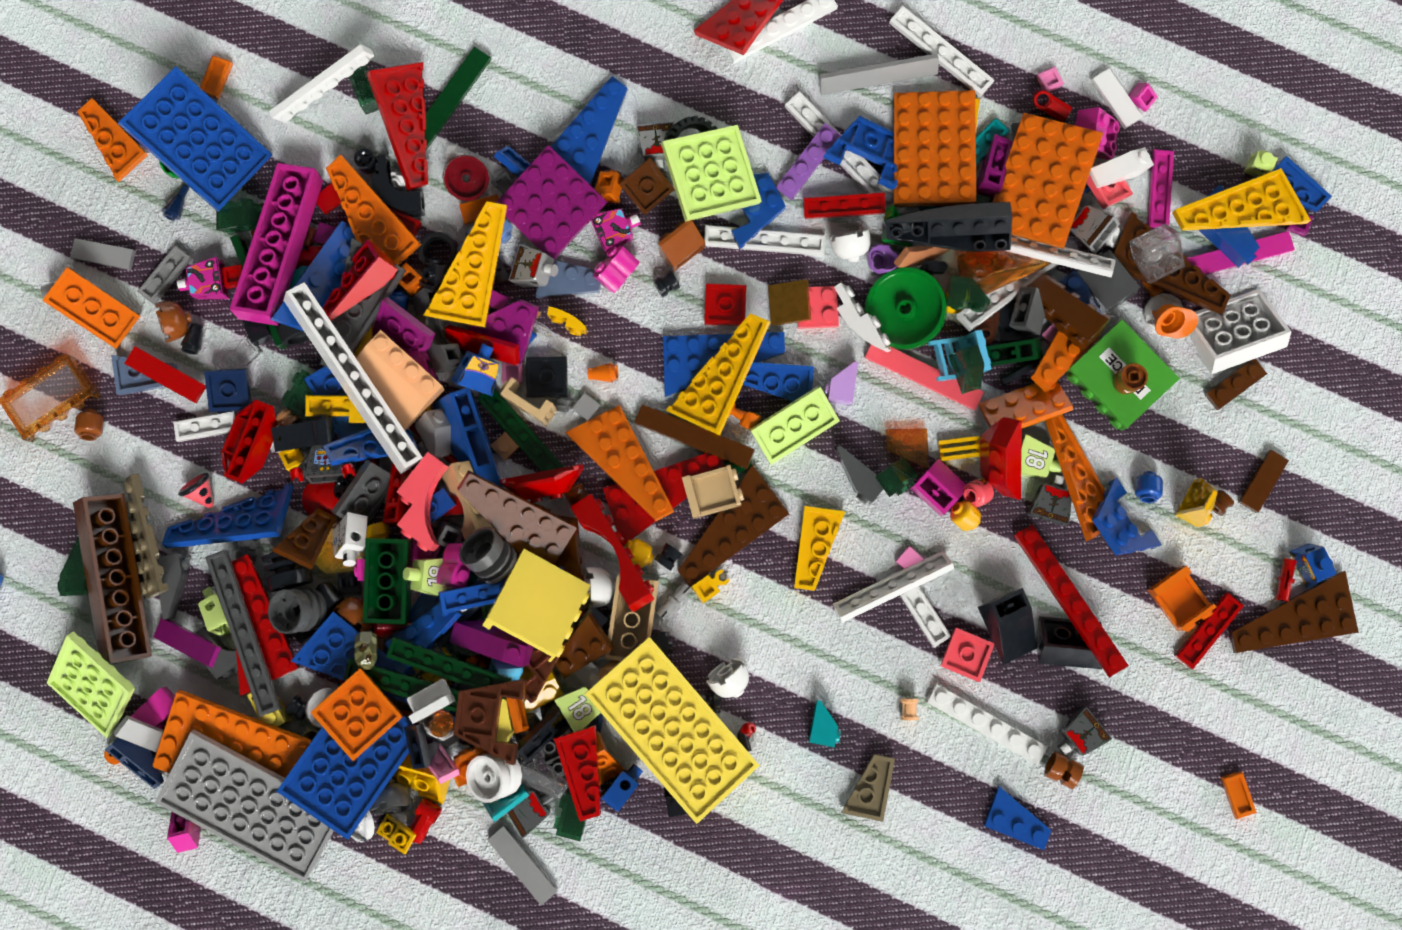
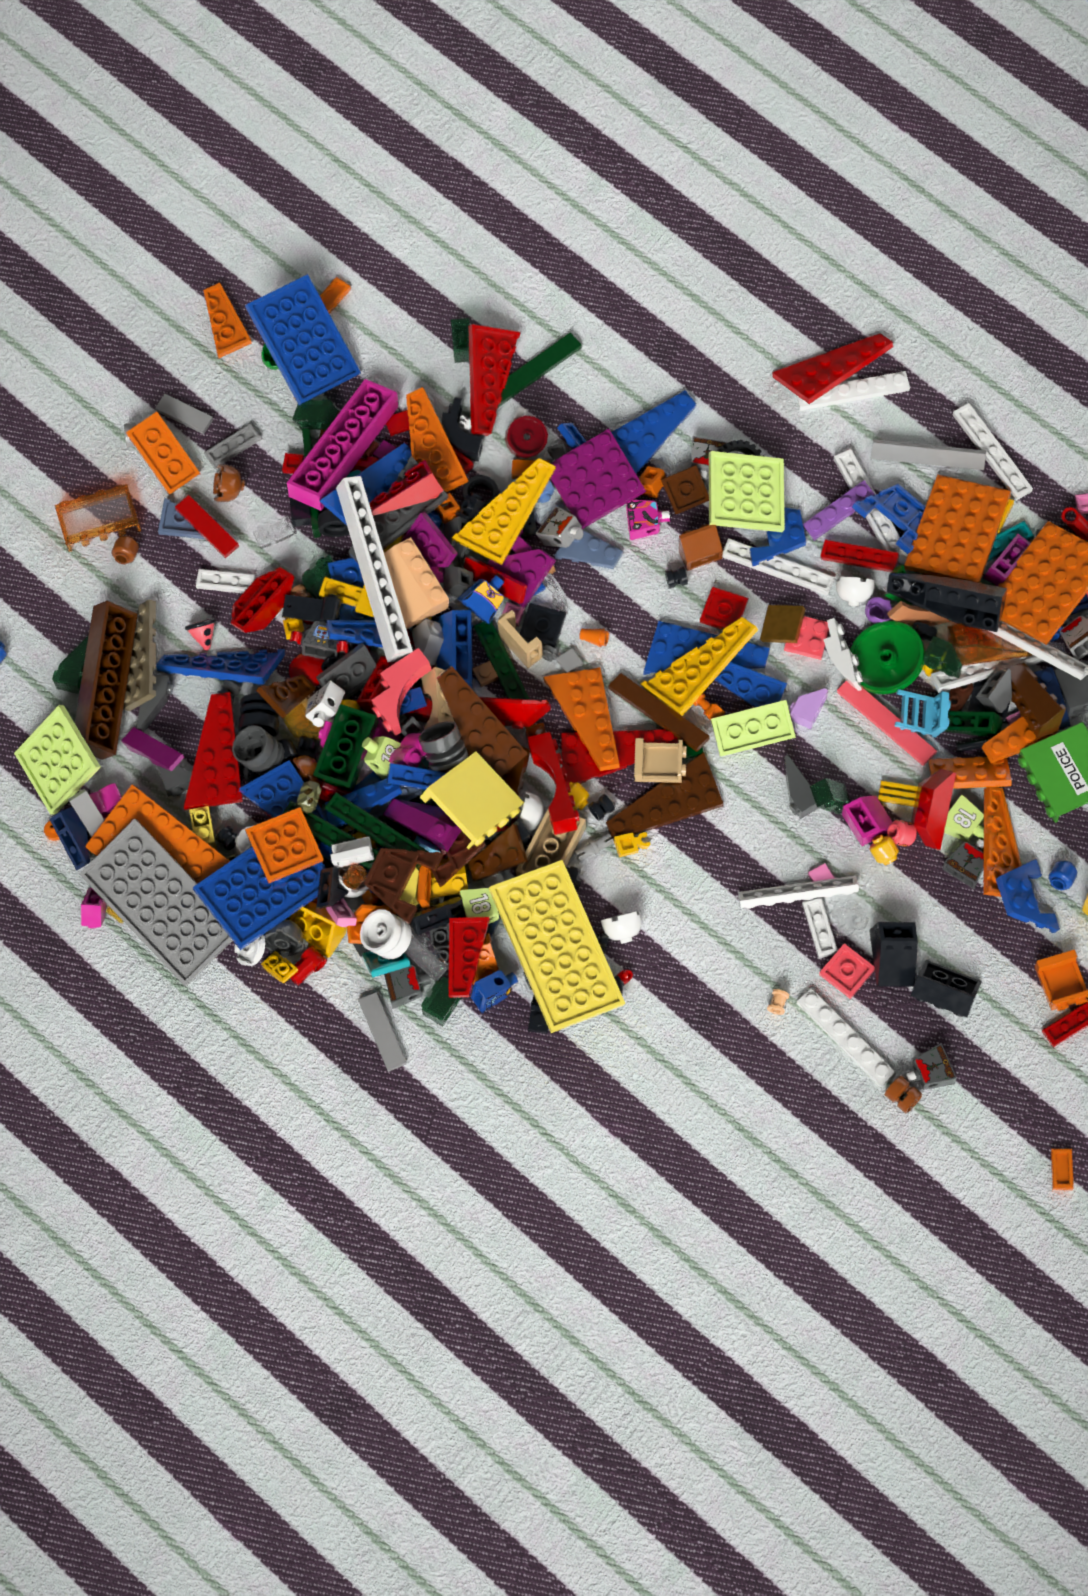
camera: 20 degrees right, 15 degrees down
dark blue cone [161,185,189,221] -> none
dark pink torso [177,257,229,299] -> none
black cone [180,323,203,355] -> none
yellowish green torso [198,586,231,637] -> none
dark blue plate [204,368,252,412] -> none
dark grey tile [205,550,282,717] -> none
white plate [269,44,375,122] -> none
black wheel [354,148,378,174] -> none
yellow slope [547,306,588,336] -> none
dark pink brick [593,245,639,293] -> none
yellow wing [794,506,846,591] -> none
teal slope [808,700,841,747] -> none
dark tan wing [841,754,895,822] -> none
clear orange wing [885,429,929,469] -> none
clear green slope [949,345,985,394] -> none
blue wing [983,786,1052,850] -> none
red plate [1014,524,1129,678] -> none
dark orange wheel [1112,363,1148,395] -> none

